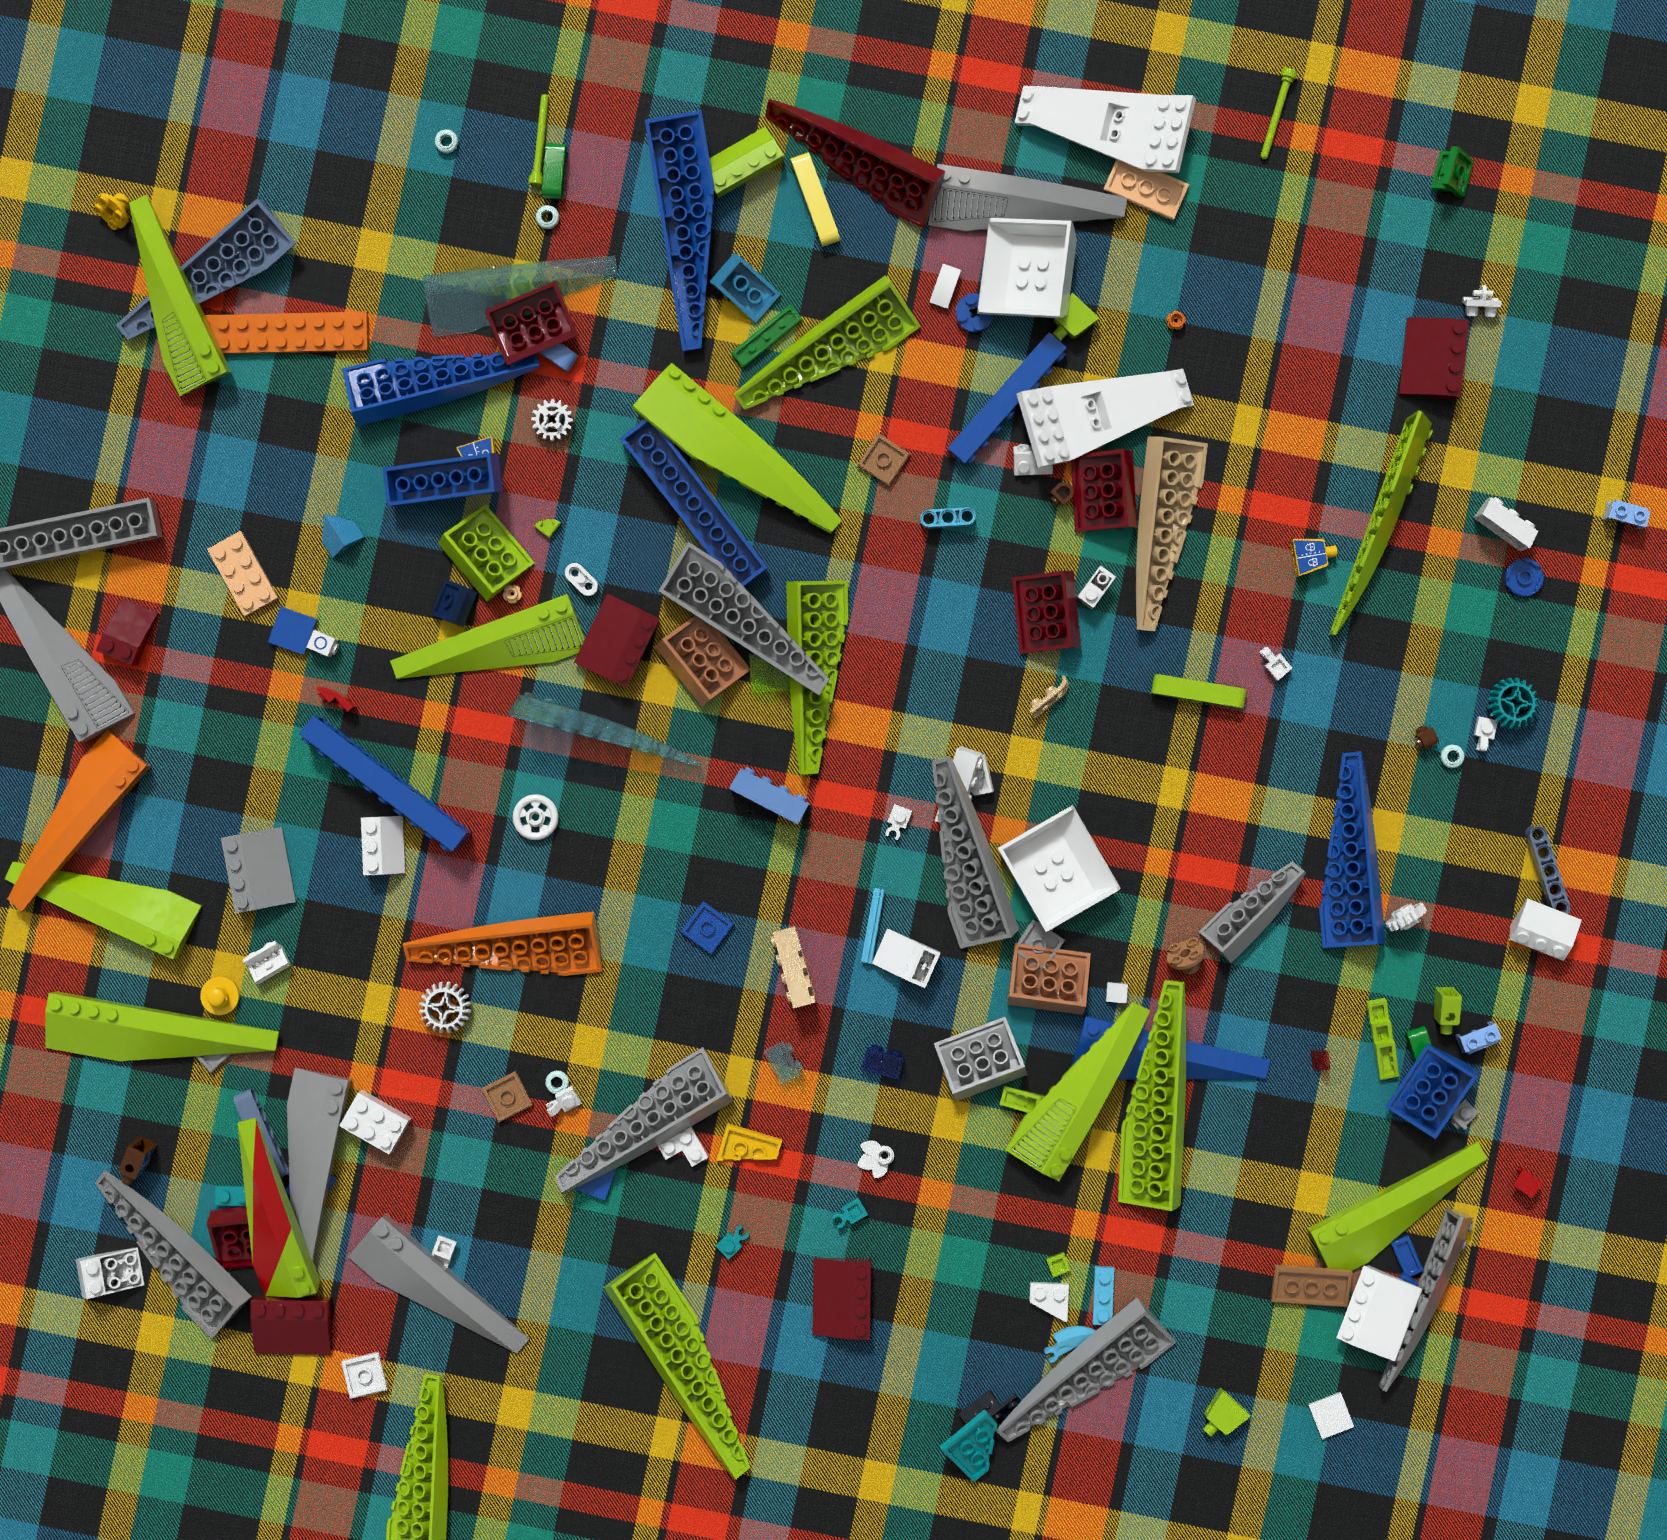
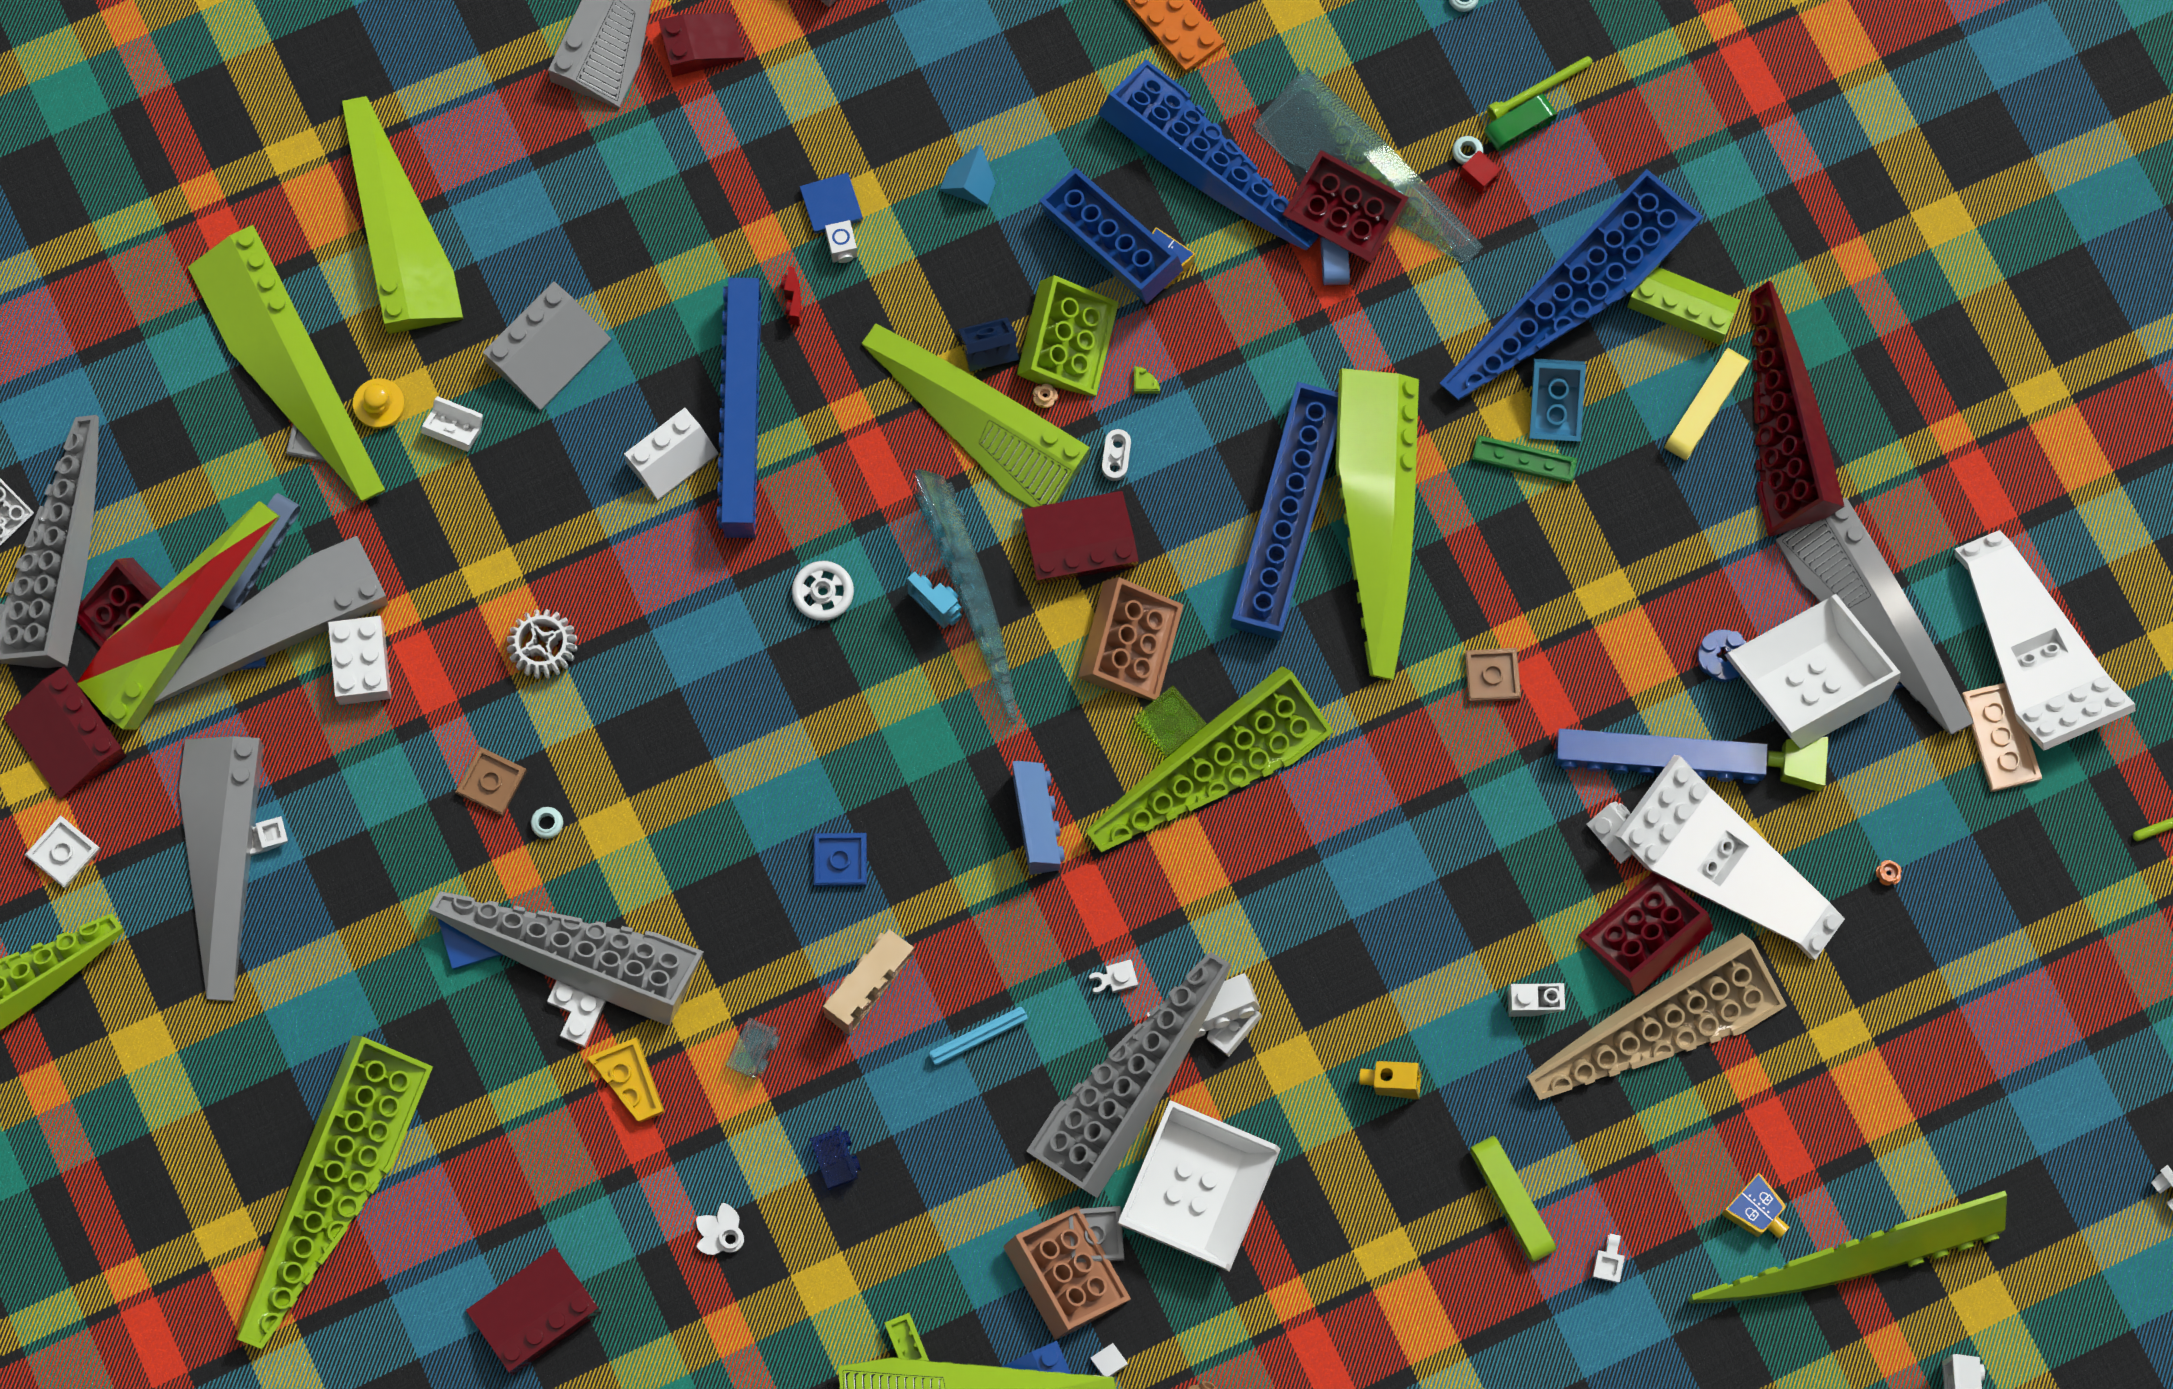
camera: 50 degrees right, 15 degrees down
orange wedge [7,729,151,912] -> none
reddish brown torso [118,1136,158,1185] -> none
light nougat plate [207,531,279,617] -> none
teal plate [215,1185,246,1206] -> none
orange wedge [403,911,603,976] -> none
white gear [531,399,574,441] -> none
white plate [546,1086,582,1116] -> none
light grey wedge [659,542,830,695] -> none
teal plate [715,1225,750,1260] -> none
lime wedge [733,276,921,410] -> none
teal plate [832,1197,868,1228] -> none
white slope [872,928,940,988] -> none
medium azure beam [920,507,976,529] -> none
white slope [930,263,961,309] -> none
light grey slope [934,1017,1028,1102] -> none
dark red slope [1012,570,1081,654] -> none
tan piece [1030,675,1068,718] -> none
reddish brown plate [1050,482,1074,507] -> none
dark red slope [1399,317,1469,400] -> none
none -> medium azure plate [907,572,962,629]
none -> yellow torso [1359,1061,1422,1099]
none -> red panel [1460,151,1501,196]

